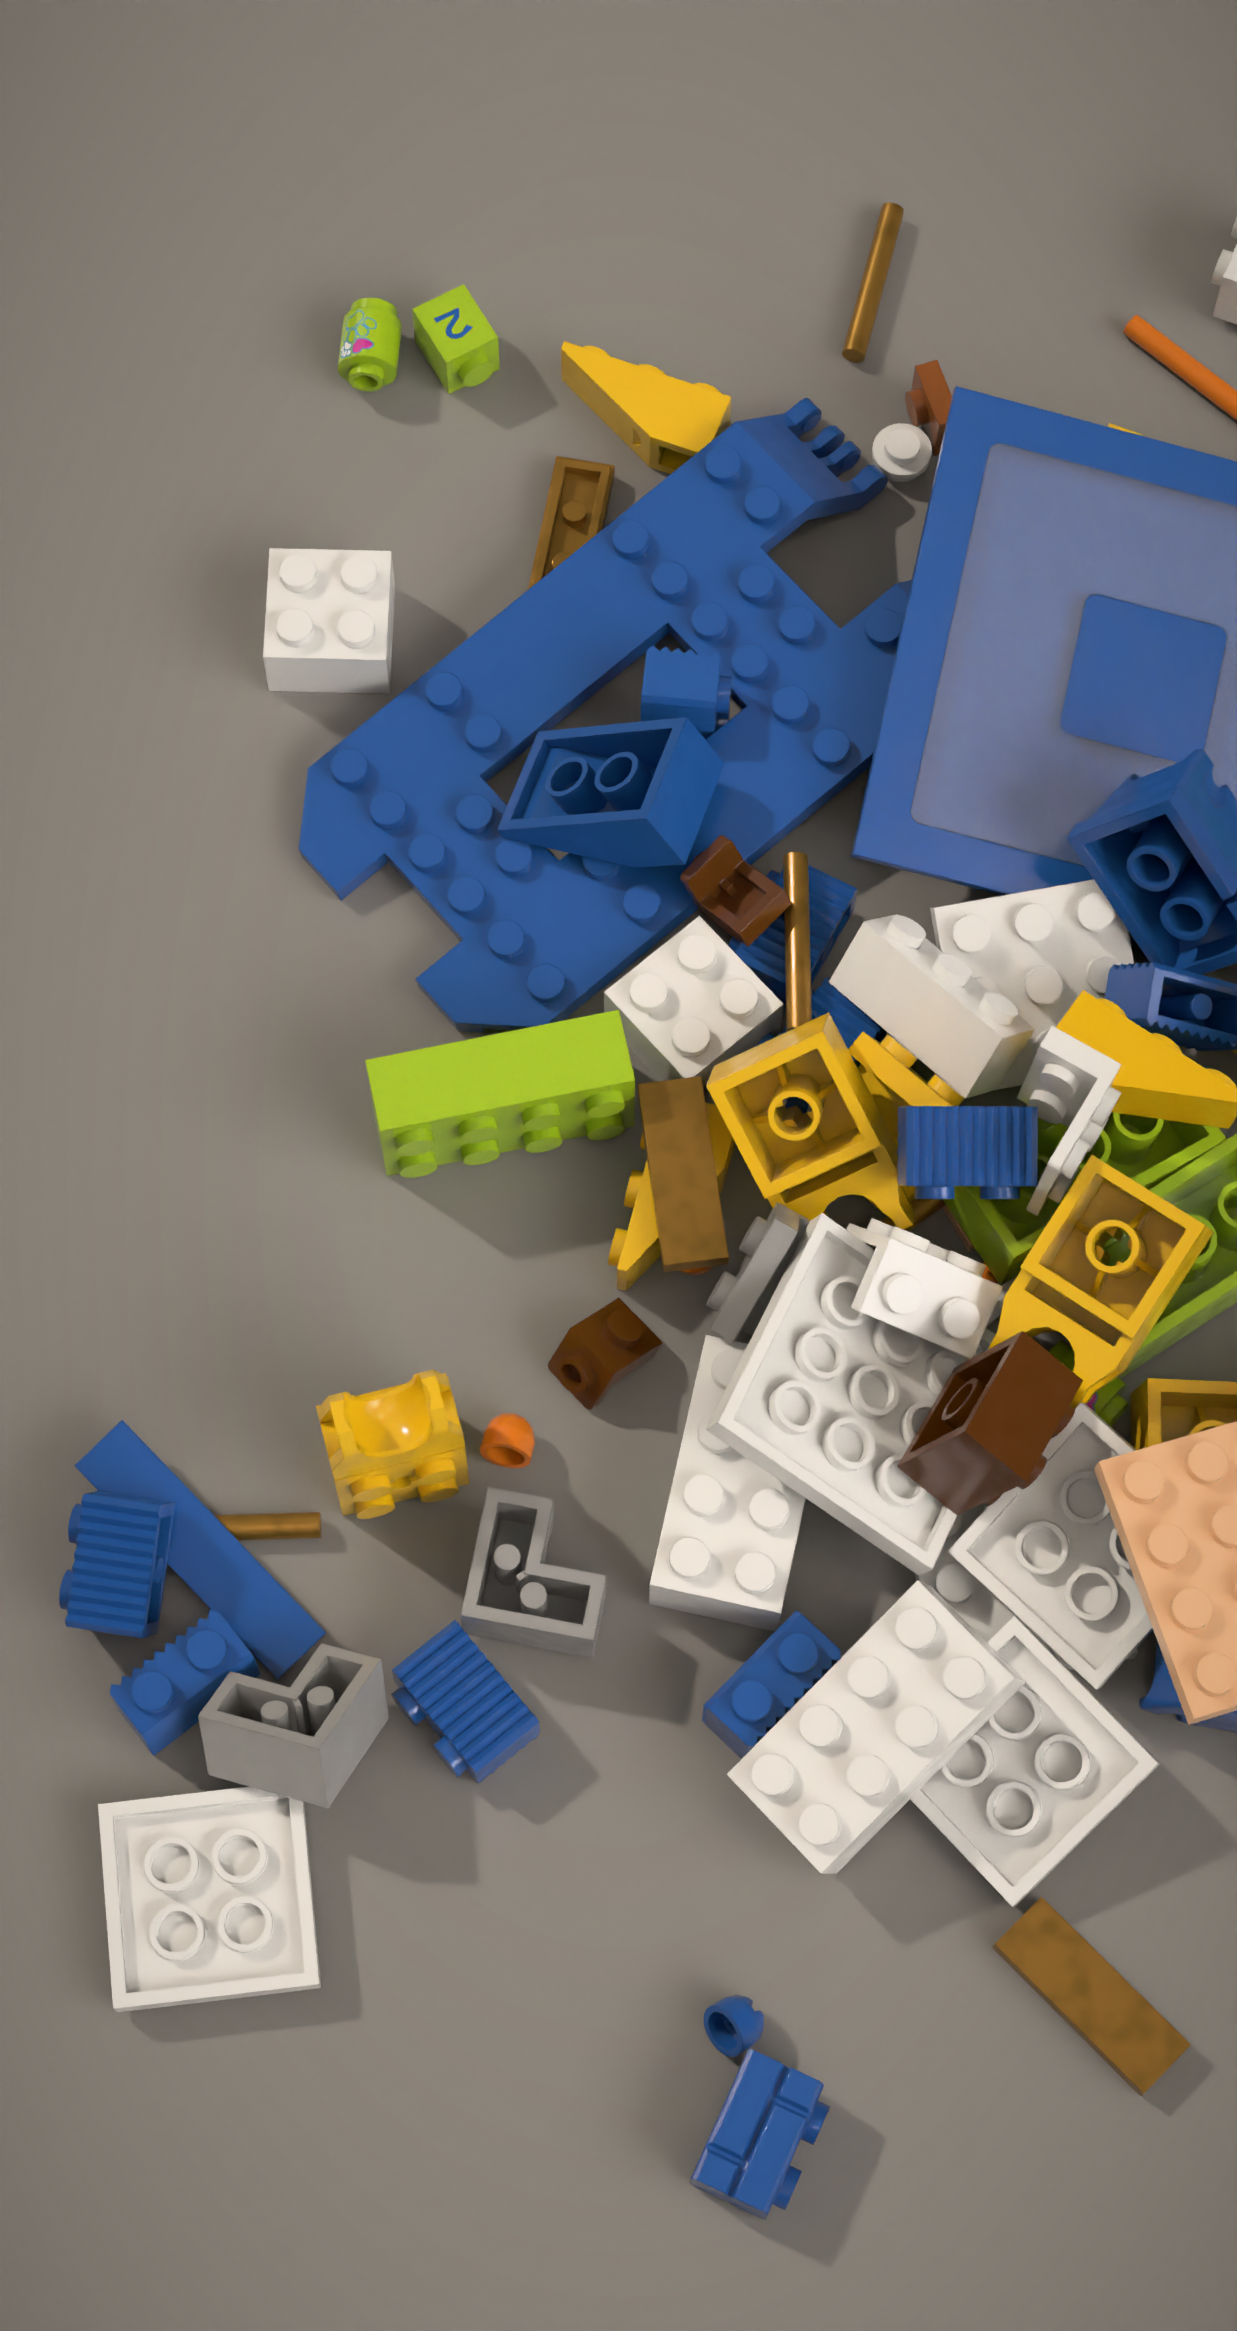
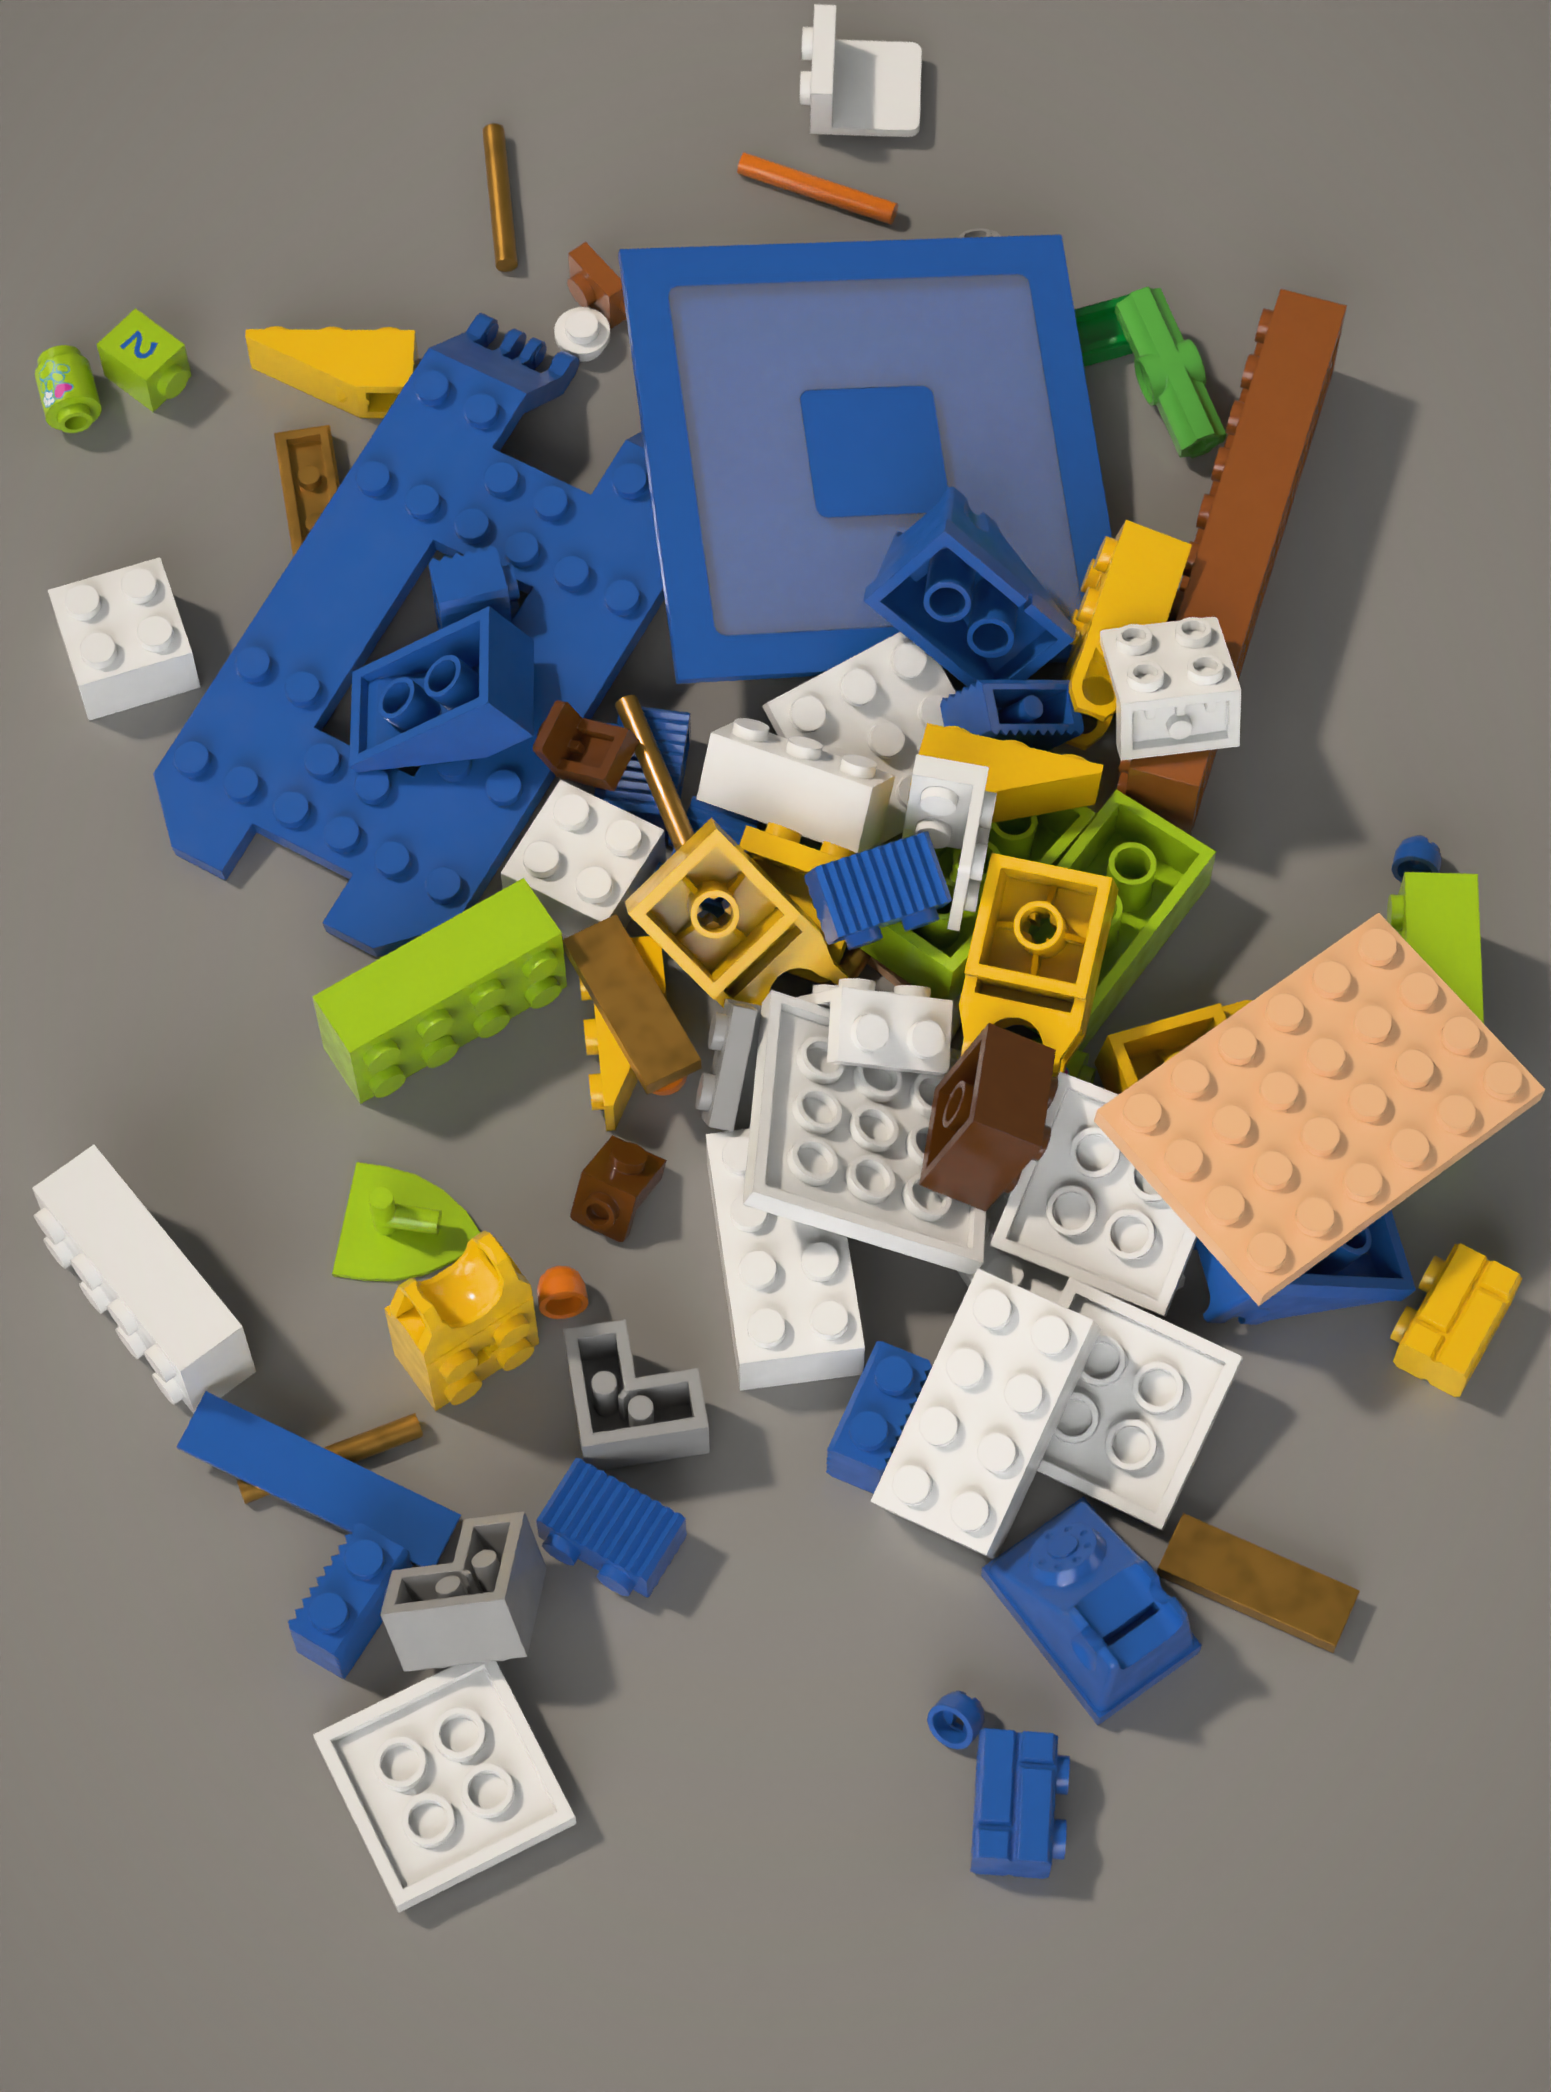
camera: 20 degrees left, 5 degrees down
blue brick [59,1491,175,1638] -> none
none -> white brick [32,1145,256,1414]
none -> lime shield [332,1162,480,1282]
none -> blue piece [981,1496,1202,1726]

